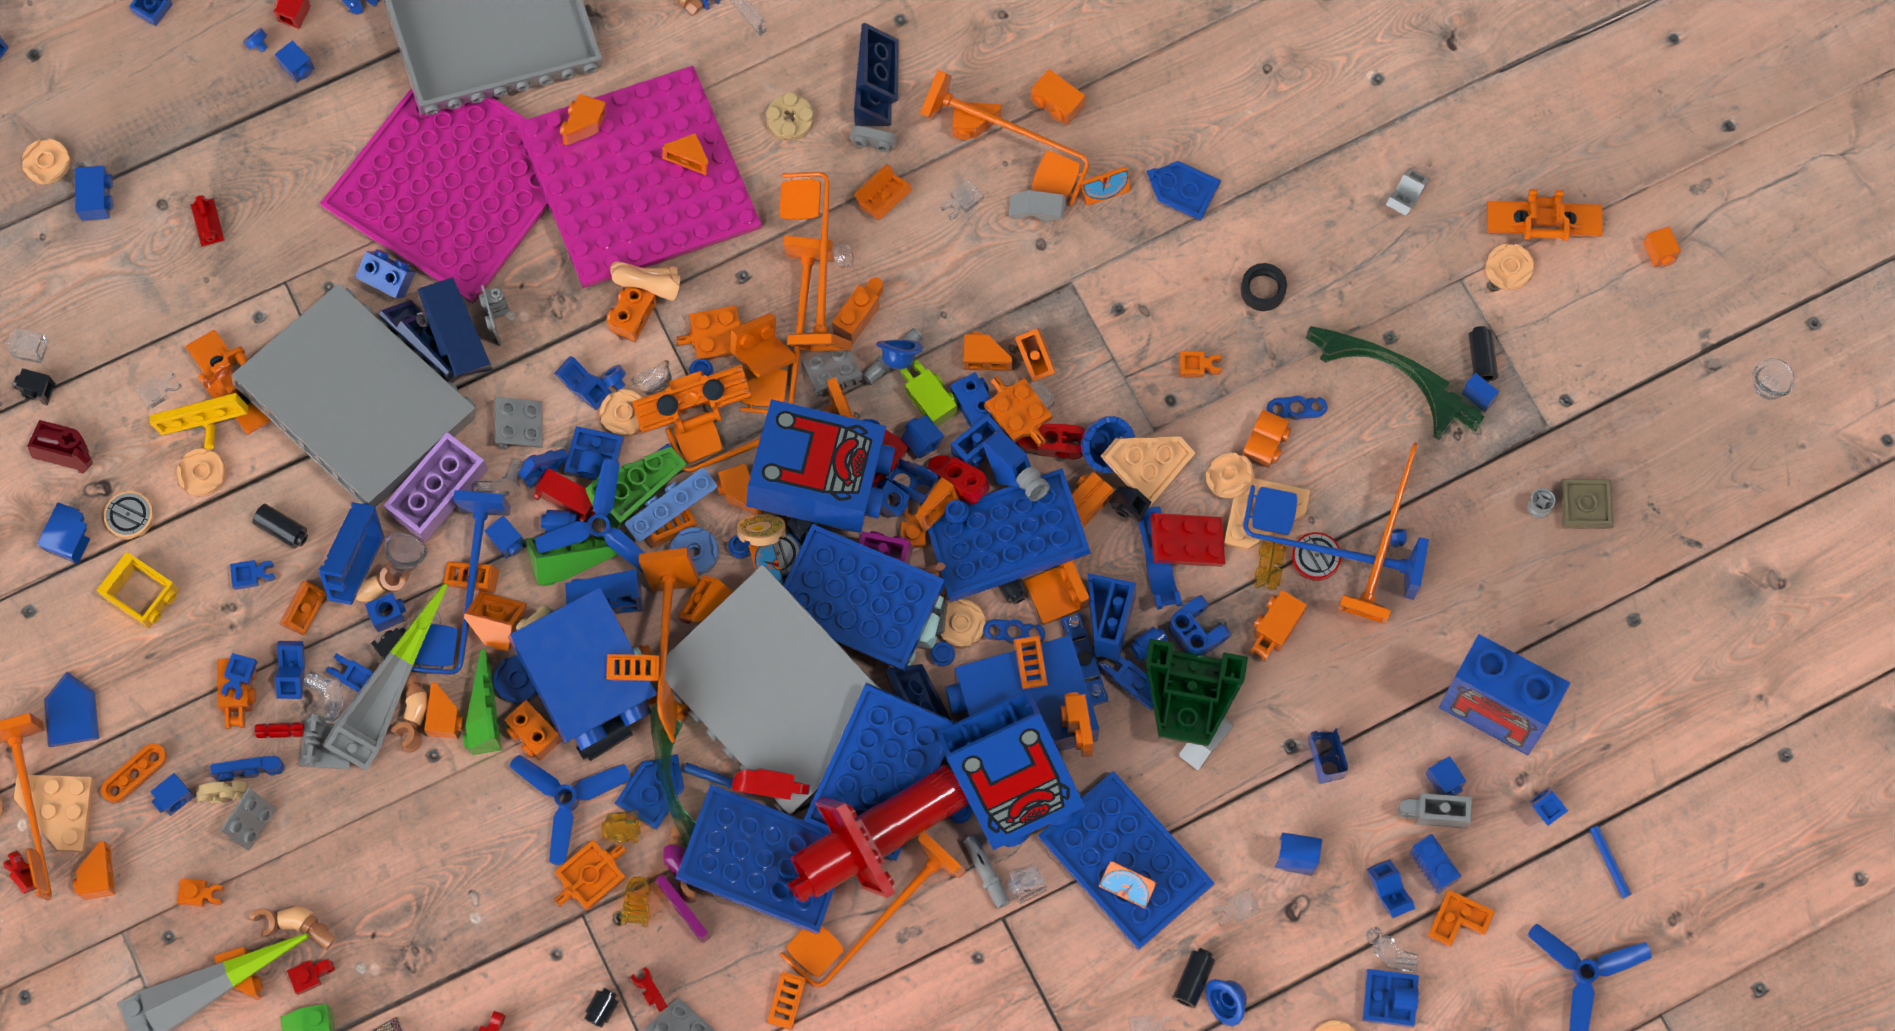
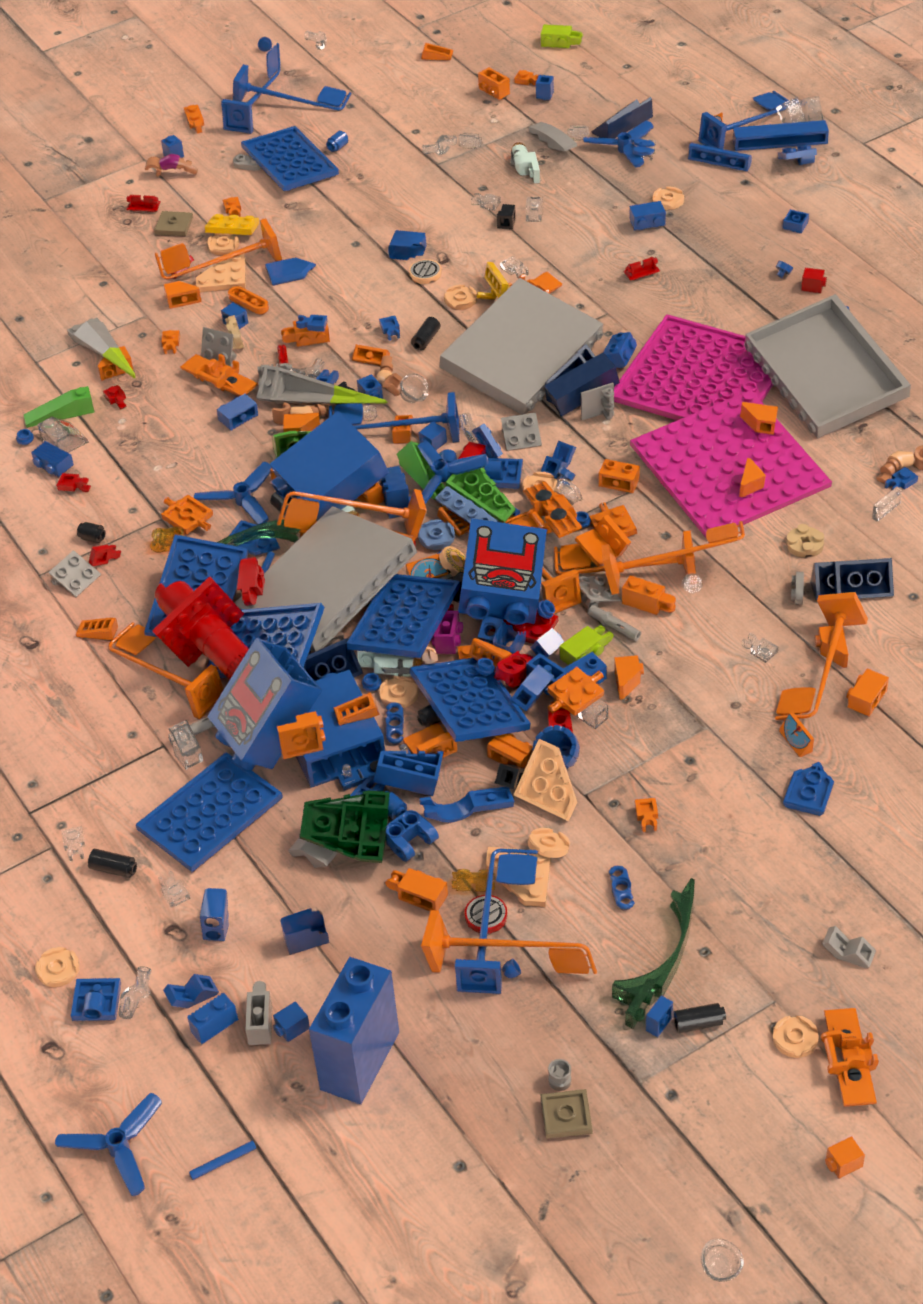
camera: 85 degrees right, 25 degrees down
dark red piece [27,420,93,474] -> none
yellow window [96,551,179,629] -> none
blue hinge [210,756,285,782] -> none
nougat piece [249,906,335,950] -> none
blue brick [274,40,315,83] -> none
blue slope [275,641,305,699] -> none
blue door [318,502,385,605] -> none
lavender brick [383,432,488,543] -> none
orange slope [464,591,527,651] -> none
clear yellow brick [601,810,641,844] -> none
orange slope [606,654,659,682] -> none
light nougat piece [610,261,680,301] -> none
magenta tile [656,874,710,943] -> none
orange bracket [854,164,912,221] -> none
blue hat [876,339,923,369] -> none
light grey slope [1009,190,1066,222] -> none
orange slope [1015,328,1055,382] -> none
light grey wheel [1016,467,1050,501] -> none
slope [1099,861,1156,909] -> none
red plate [1150,513,1226,567] -> none
blue hat [1206,979,1247,1027] -> none
black tyre [1241,263,1287,311] -> none
orange brick [1242,409,1291,468] -> none
orange plate [1427,889,1495,947] -> none
blue brick [1529,787,1568,826] -> none
none -> orange piece [180,354,258,396]
none -> blue brick [216,393,258,430]

